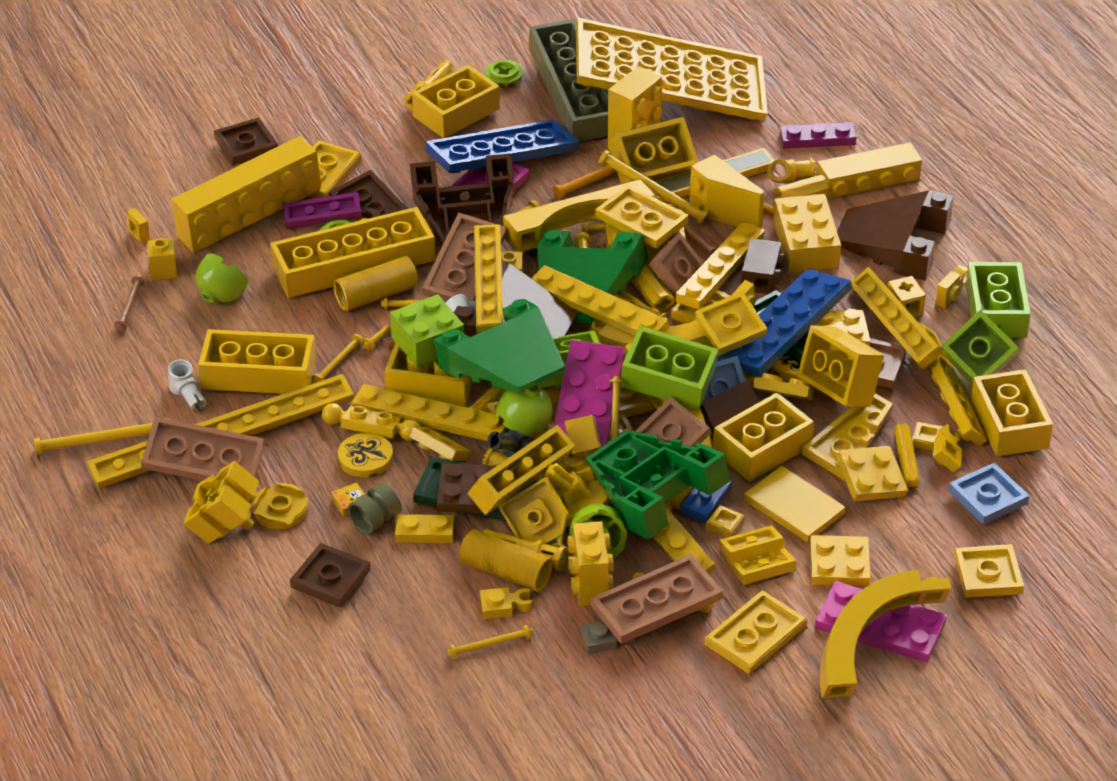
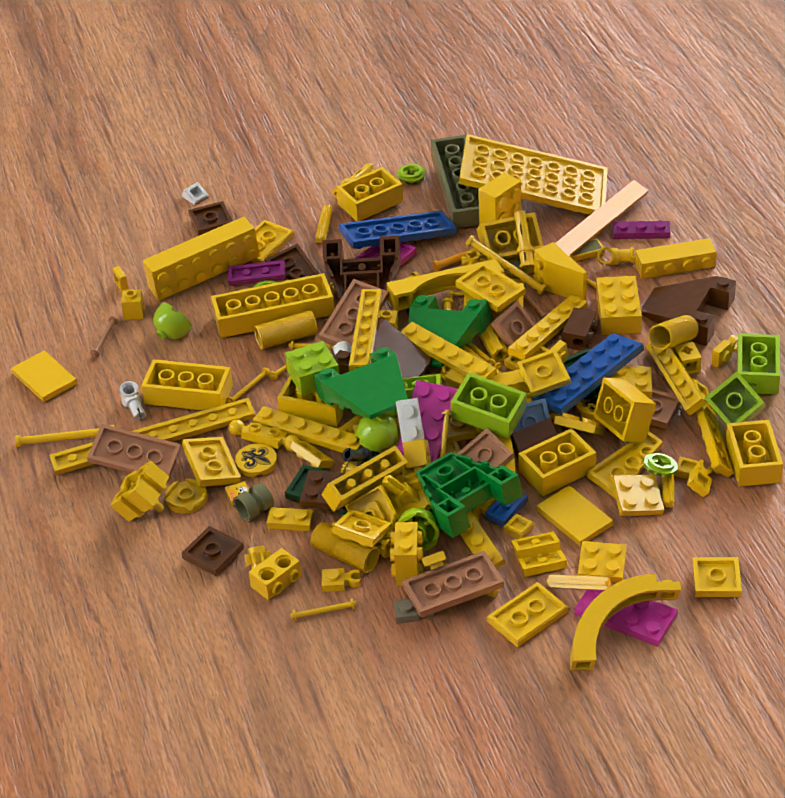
camera: 10 degrees right, 0 degrees up
yellow axle [774,175,829,199] -> none
medium blue plate [949,462,1029,525] -> none
none -> yellow tile [11,350,77,402]
none -> white slope [182,182,209,205]
none -> yellow plate [182,437,241,487]
none -> yellow gear [244,545,271,569]
none -> yellow brick [249,548,301,600]
none -> yellow axle [315,204,333,244]
none -> yellow plate [332,509,391,547]
none -> white plate [396,398,424,443]
none -> yellow plate [421,551,447,570]
none -> yellow gear [461,250,485,266]
none -> yellow pin [514,211,534,270]
none -> yellow axle [547,574,611,590]
none -> tile [555,180,648,257]
none -> lime gear [643,453,678,478]
none -> yellow piece [648,315,698,350]

